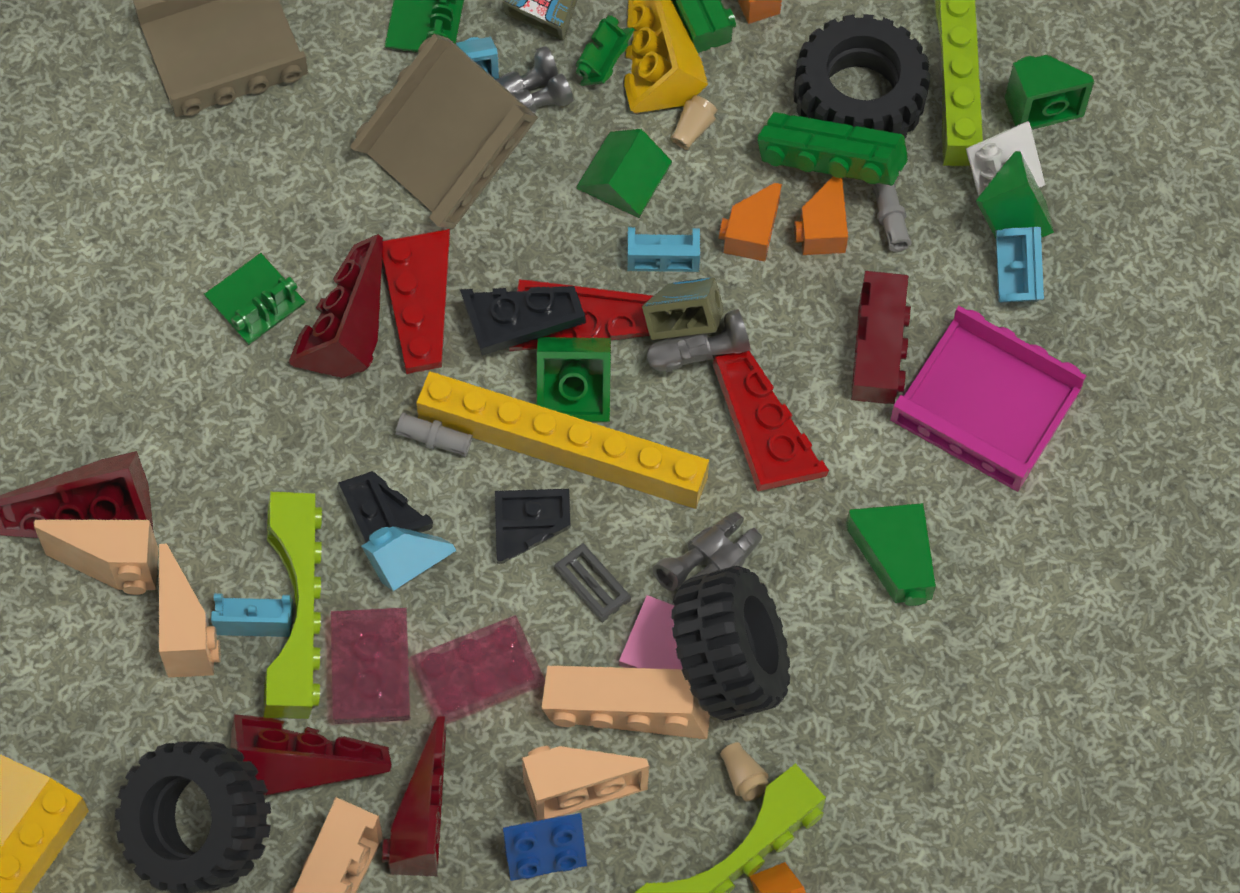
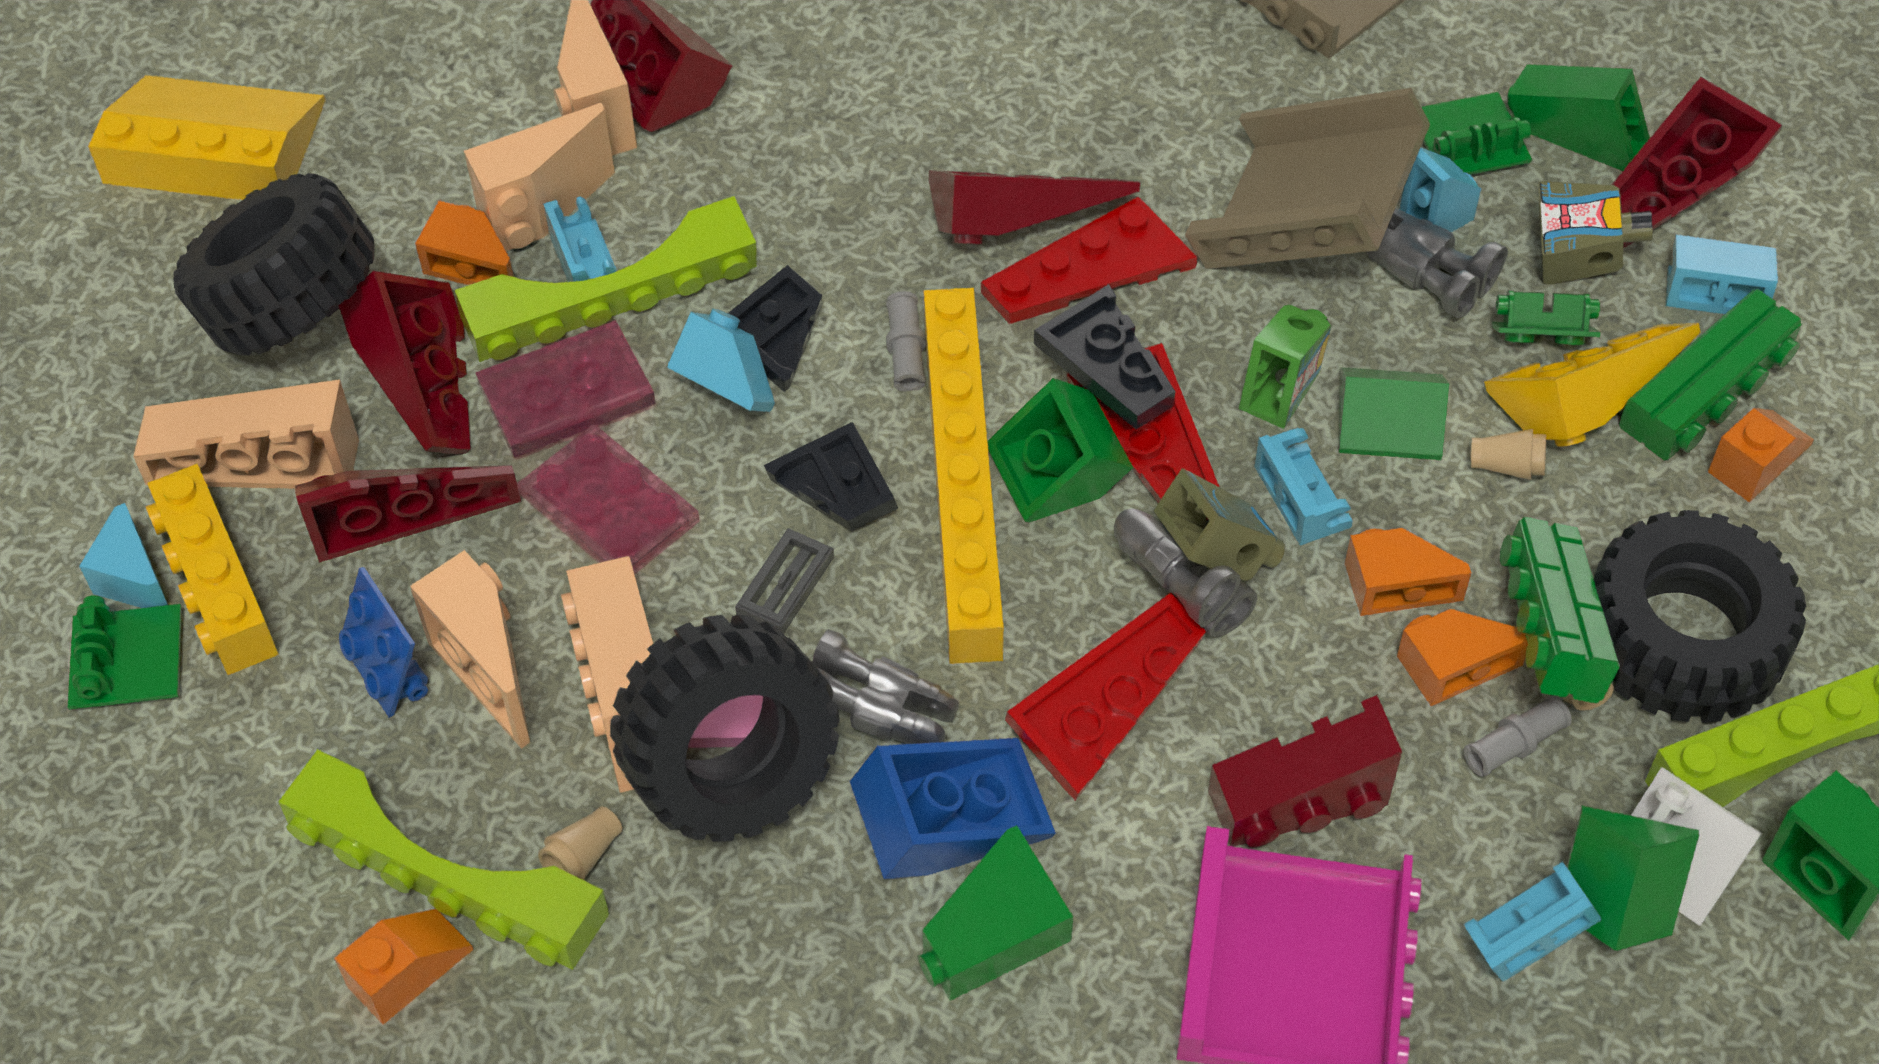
camera: 70 degrees right, 10 degrees down
green hinge [204,253,306,345] -> none
none -> orange slope [415,201,514,285]
none -> blue slope [849,738,1056,879]
none -> bright green torso [1239,305,1331,429]

